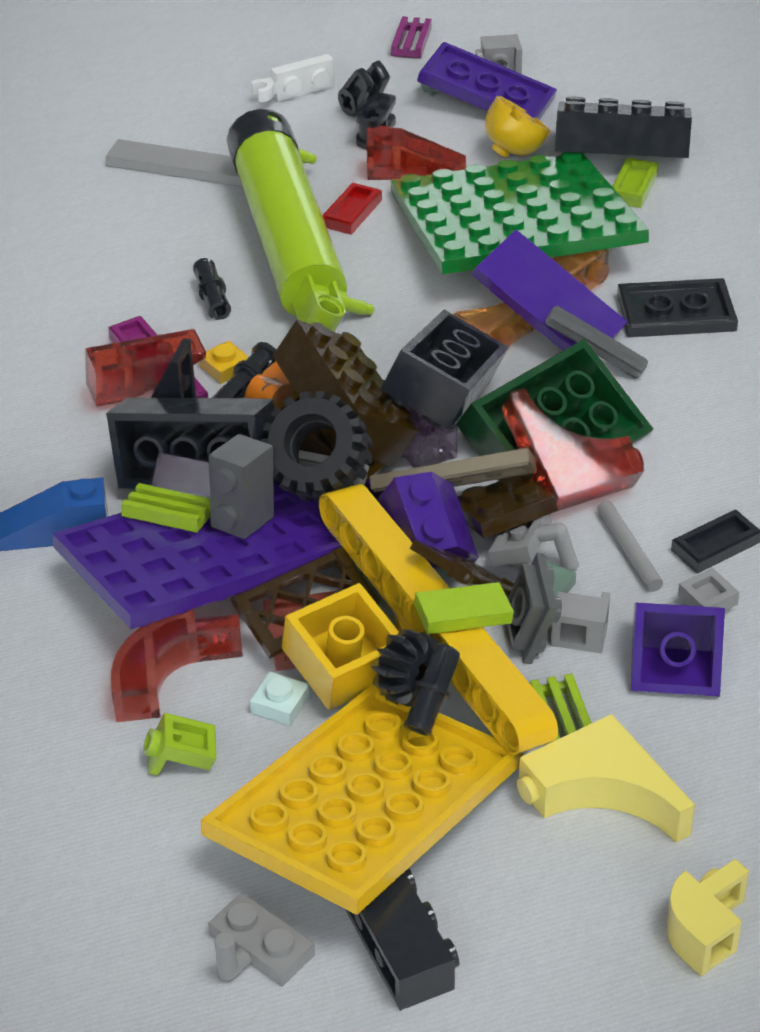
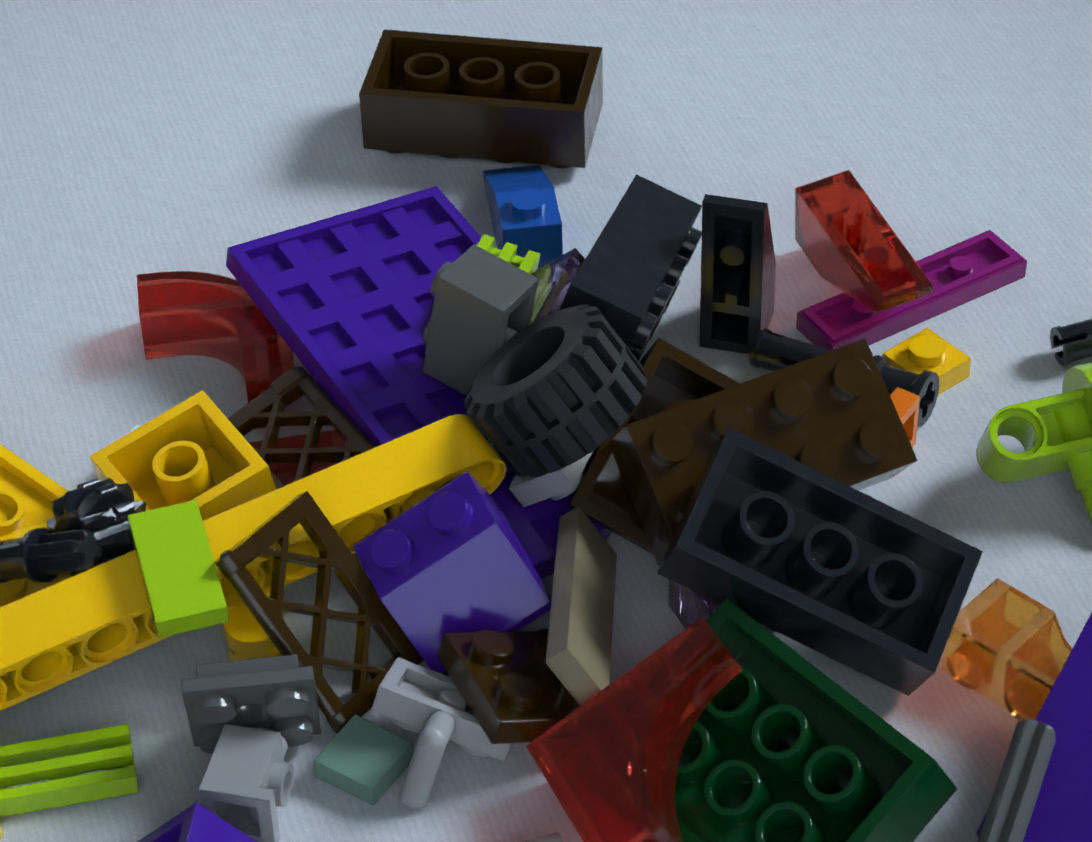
camera: 90 degrees right, 0 degrees up
lime bracket [143,712,217,776] -> none

